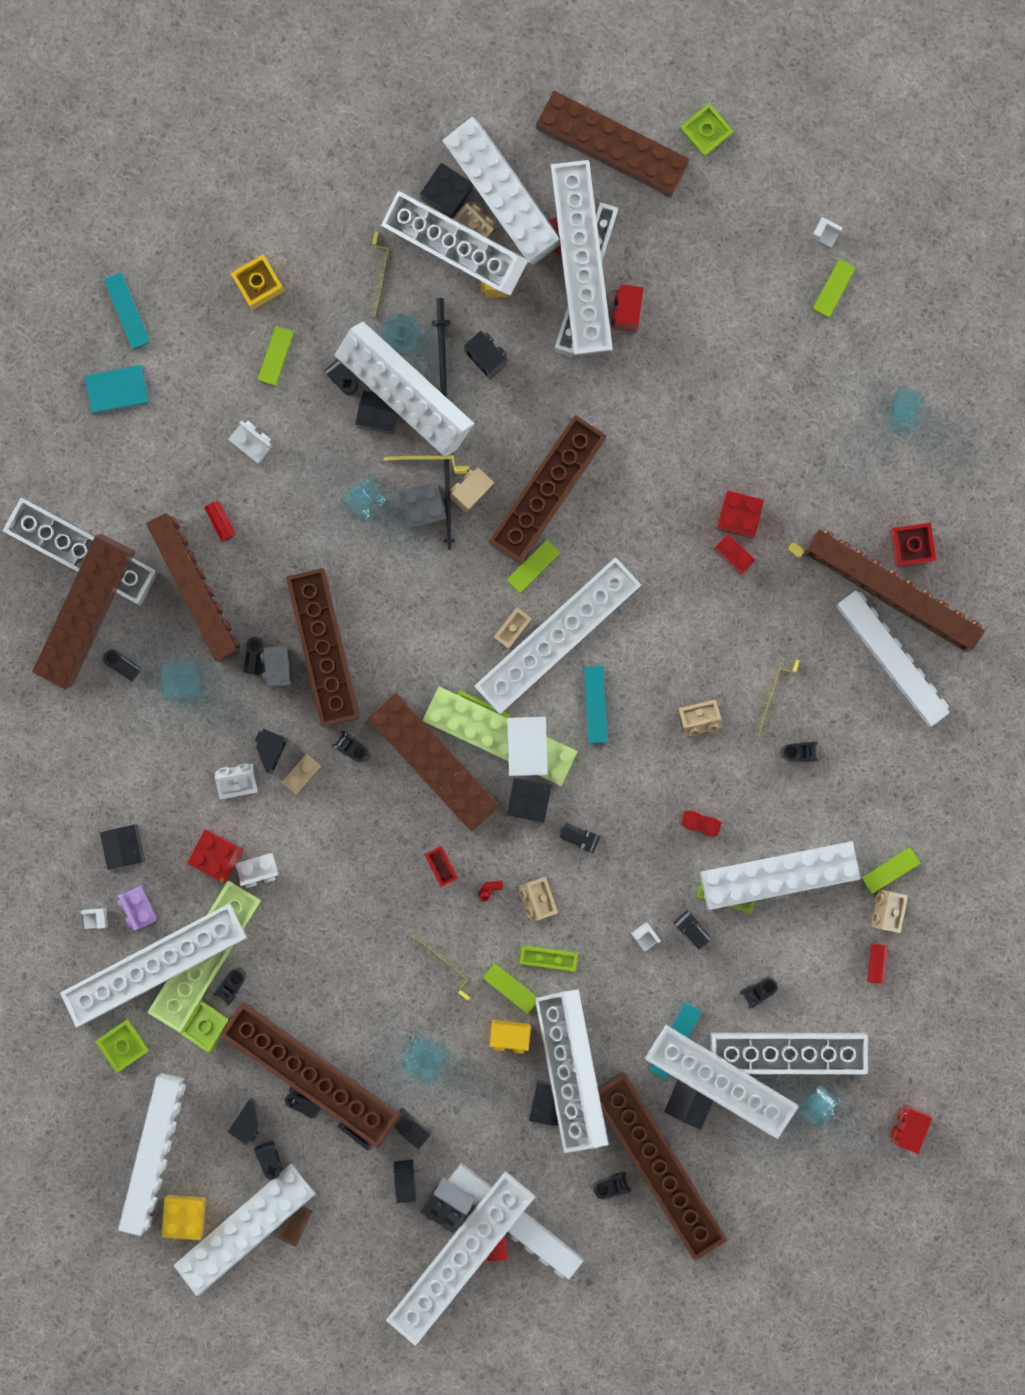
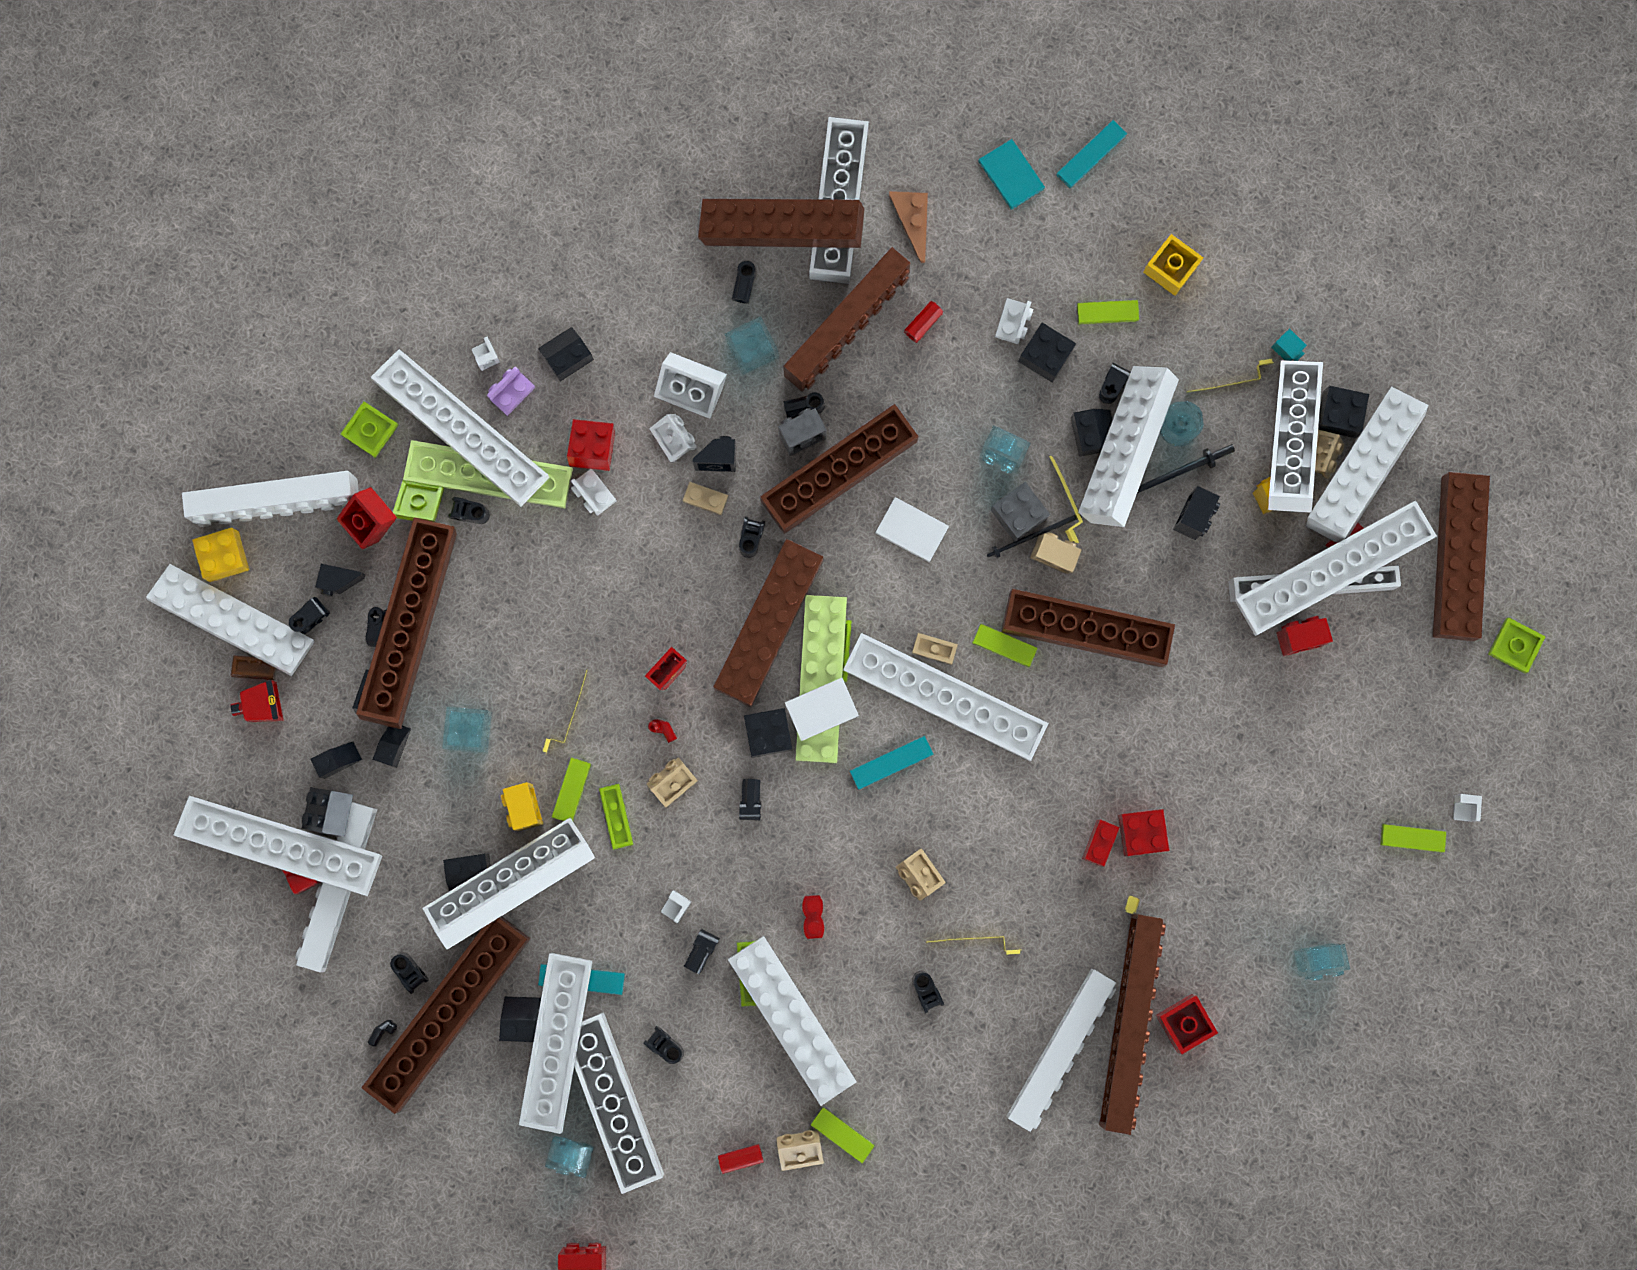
camera: 65 degrees right, 5 degrees down
none -> red torso [230,680,284,722]
none -> red brick [336,487,397,550]
none -> black arm [367,1020,397,1047]
none -> white slope [654,352,727,419]
none -> white tile [875,497,949,562]
none -> nougat wing [889,191,928,263]
none -> black brick [1018,322,1077,383]
none -> teal brick [1271,328,1307,361]

